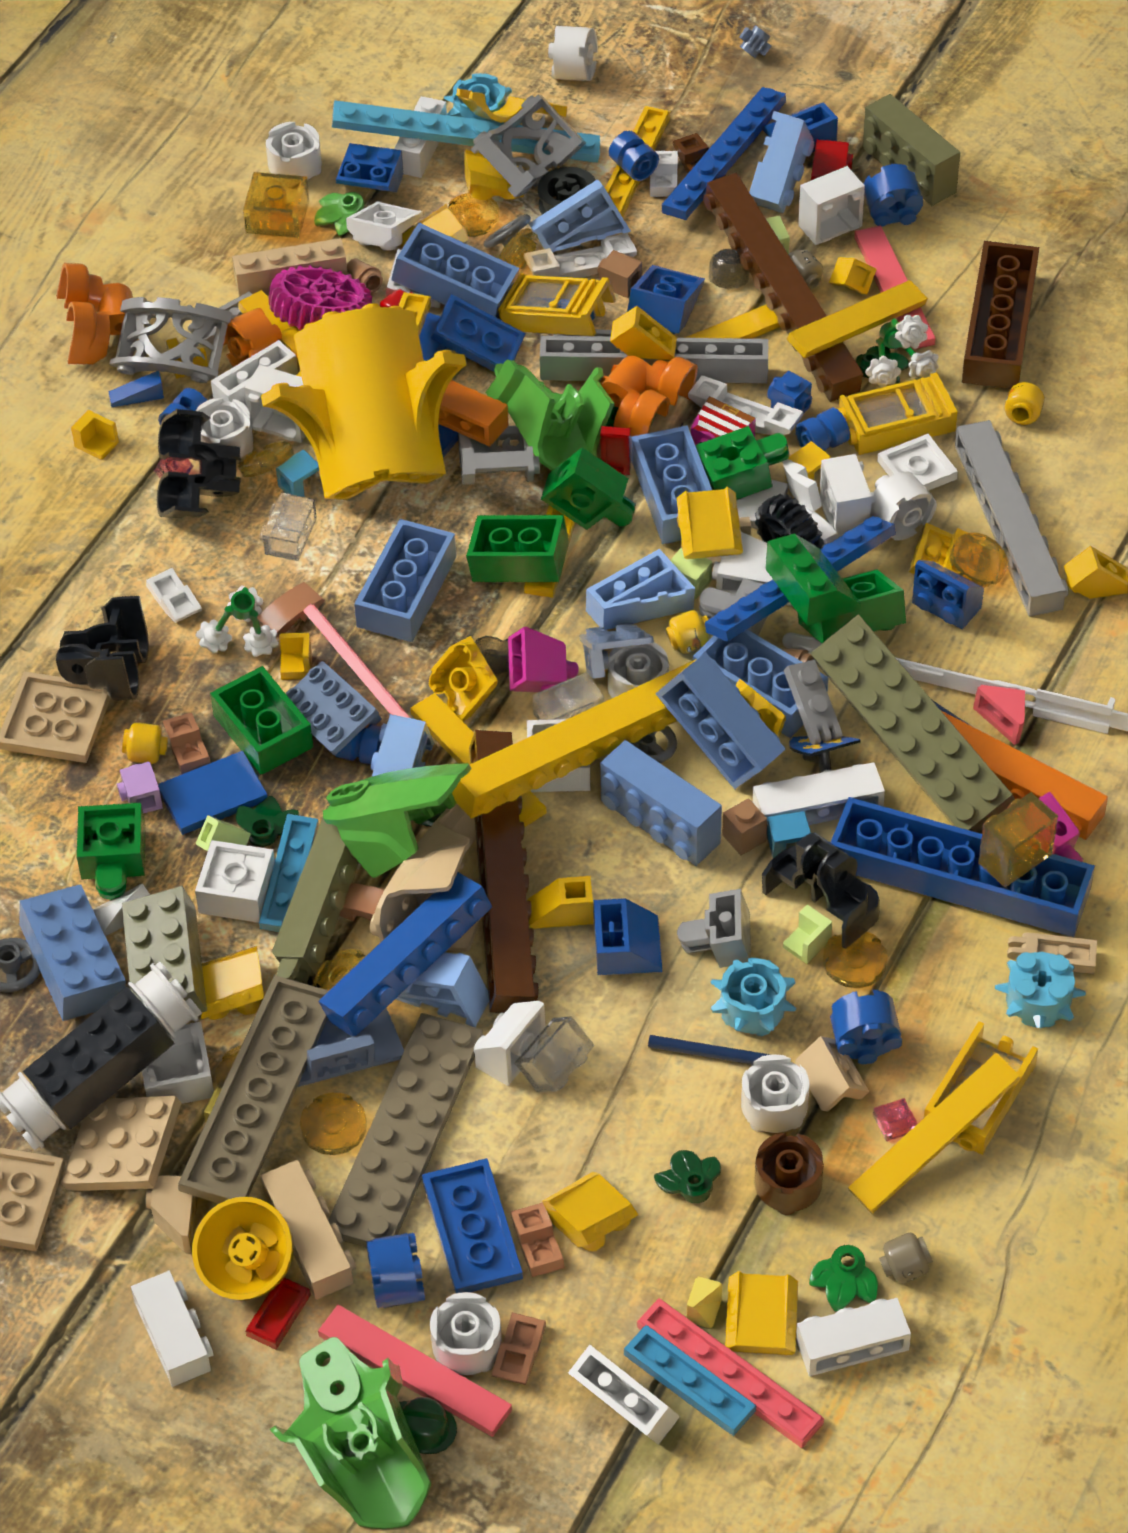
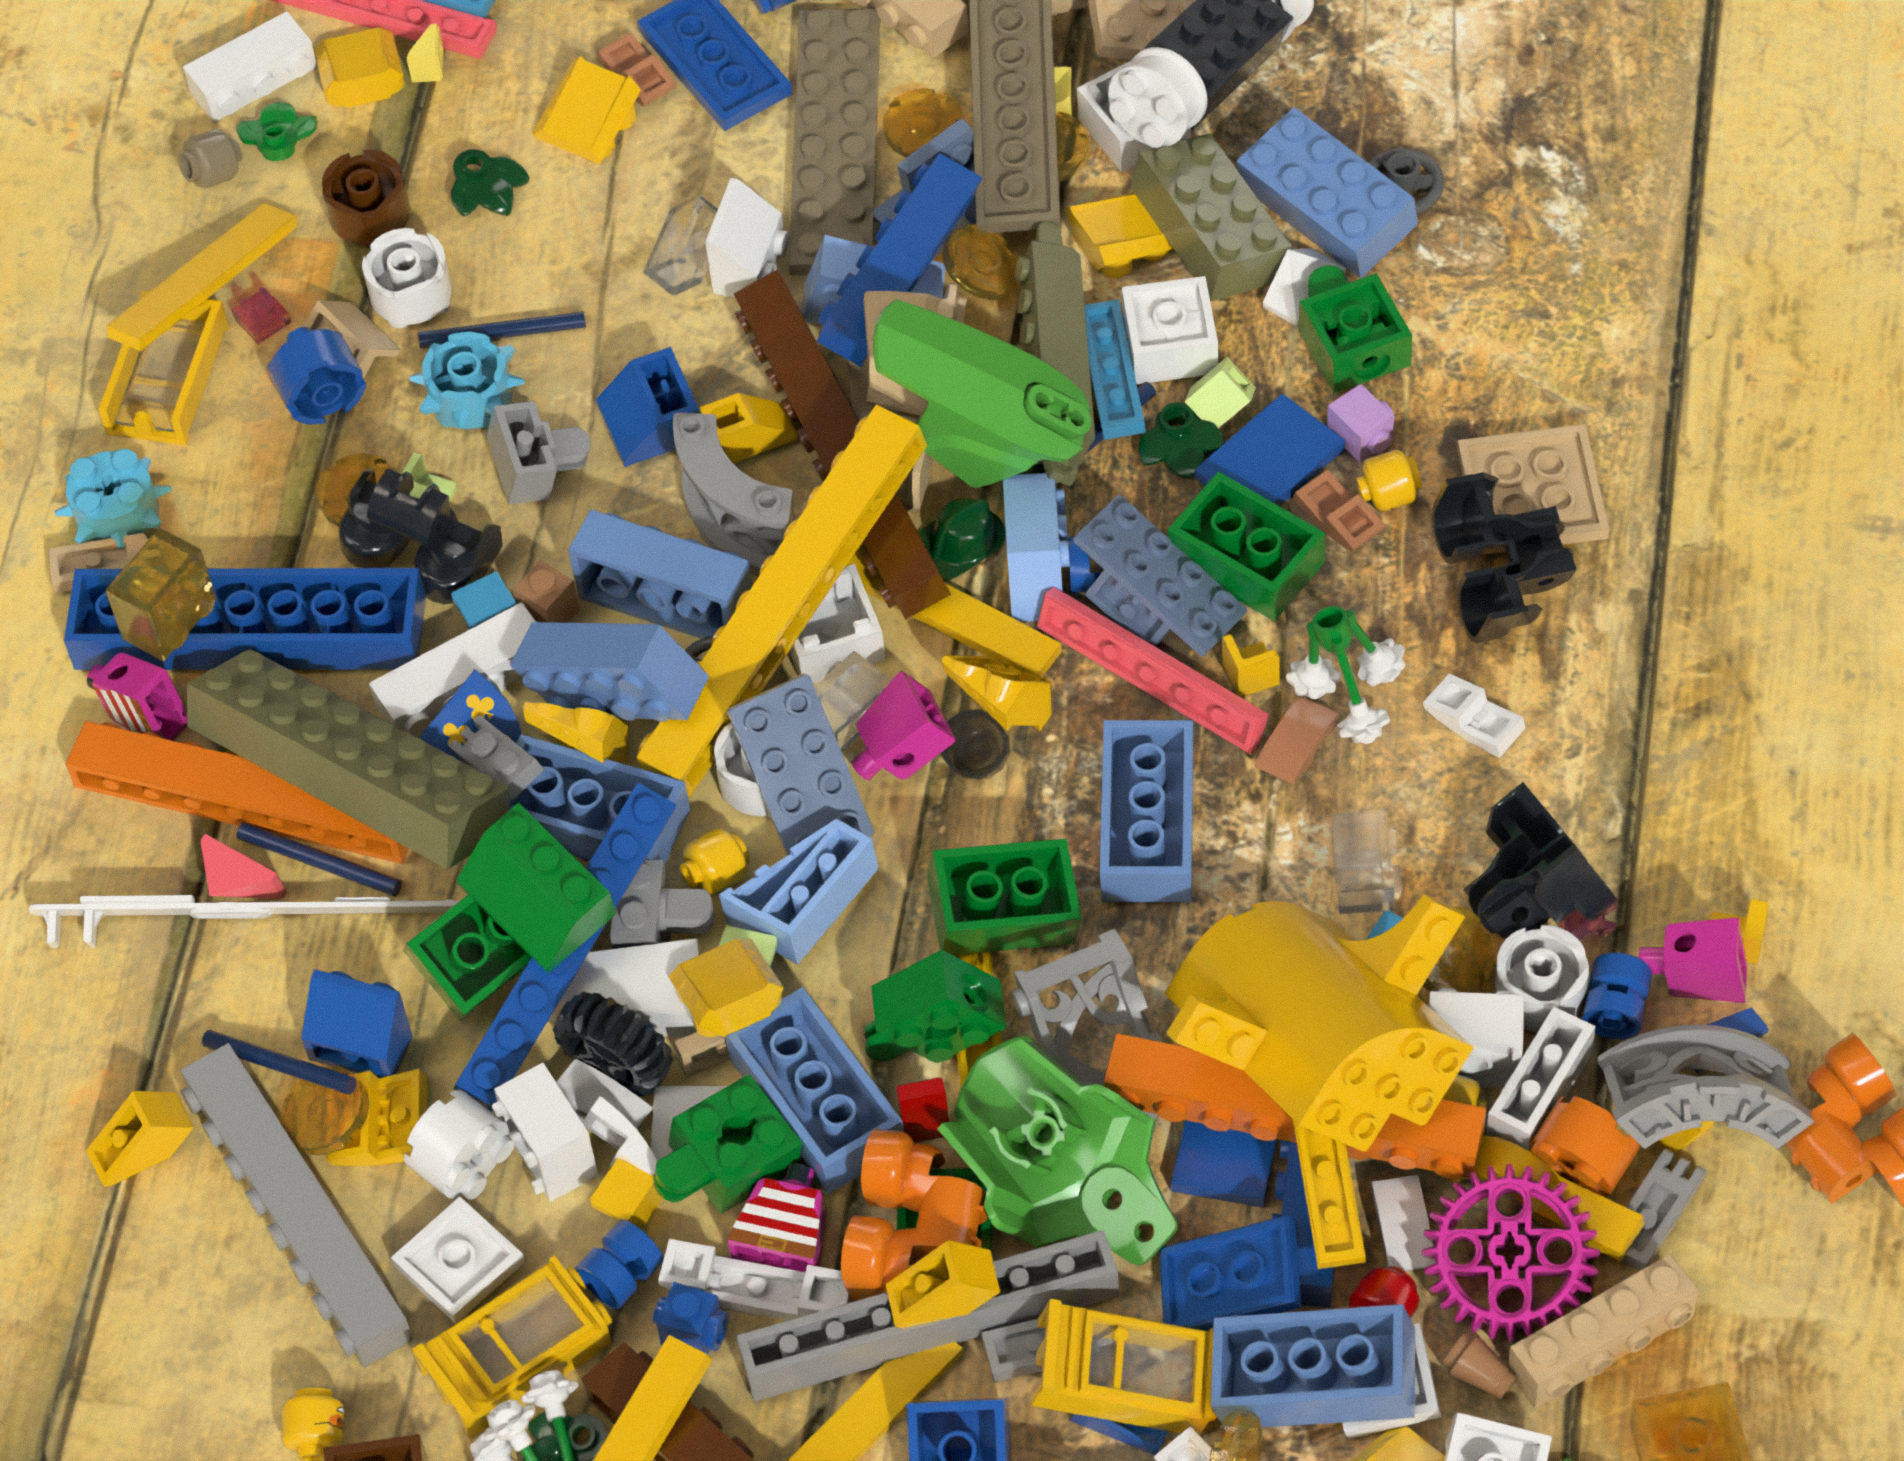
camera: 165 degrees right, 5 degrees up
none -> dark blue bar [202,1030,356,1095]
none -> light grey fence [673,413,795,577]
none -> dark pink torso [1638,918,1747,1003]

